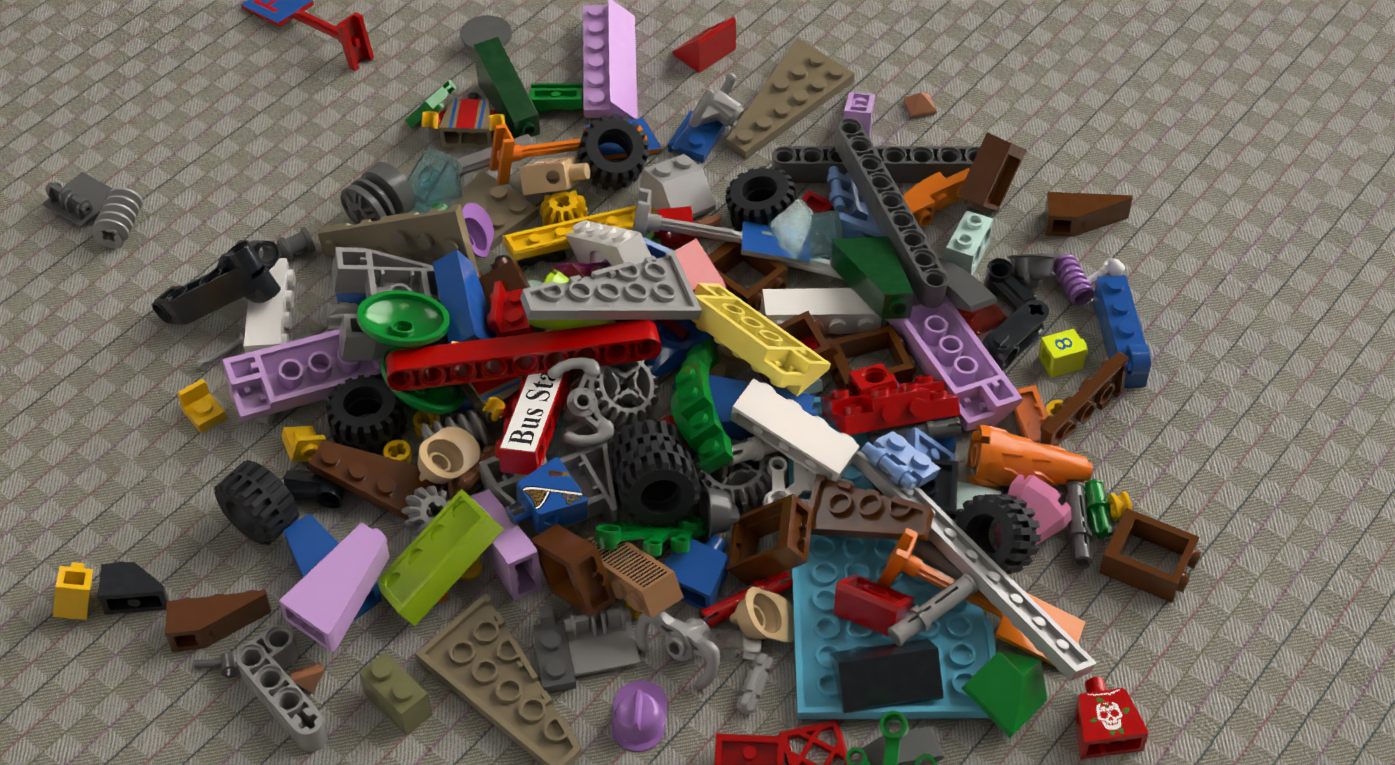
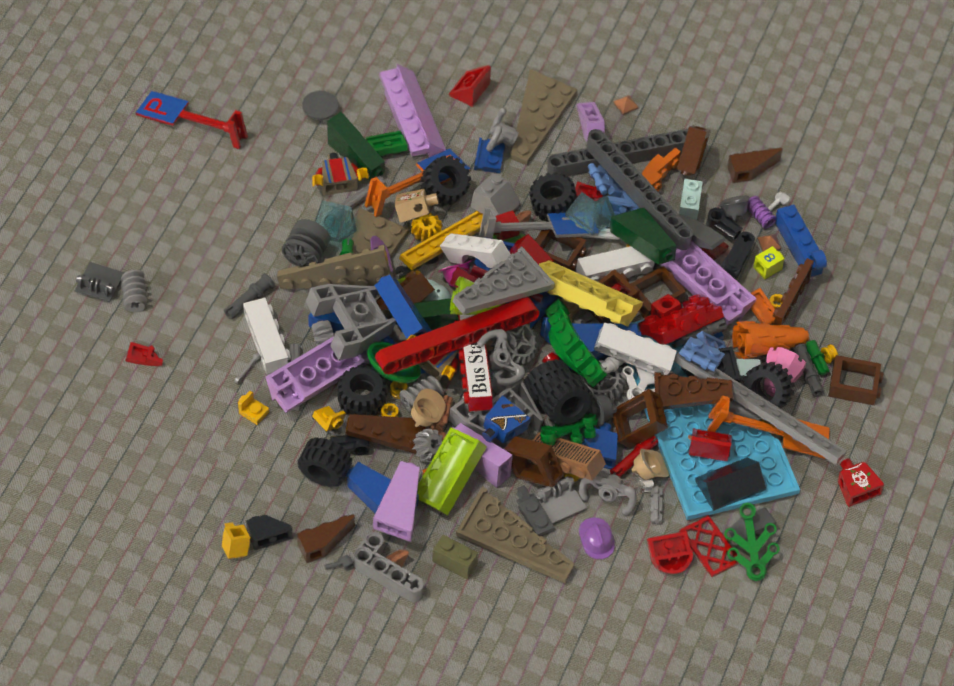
camera: 20 degrees left, 5 degrees up
black connector [151,240,281,325] -> none
green dish [357,290,450,348] -> none
green plate [405,79,457,128] -> none
red bracket [487,281,534,338] -> none
light grey pin [888,574,978,646] -> none
green slope [961,651,1047,738] -> none
none -> red slope [125,342,163,366]
none -> nougat slope [758,234,781,251]

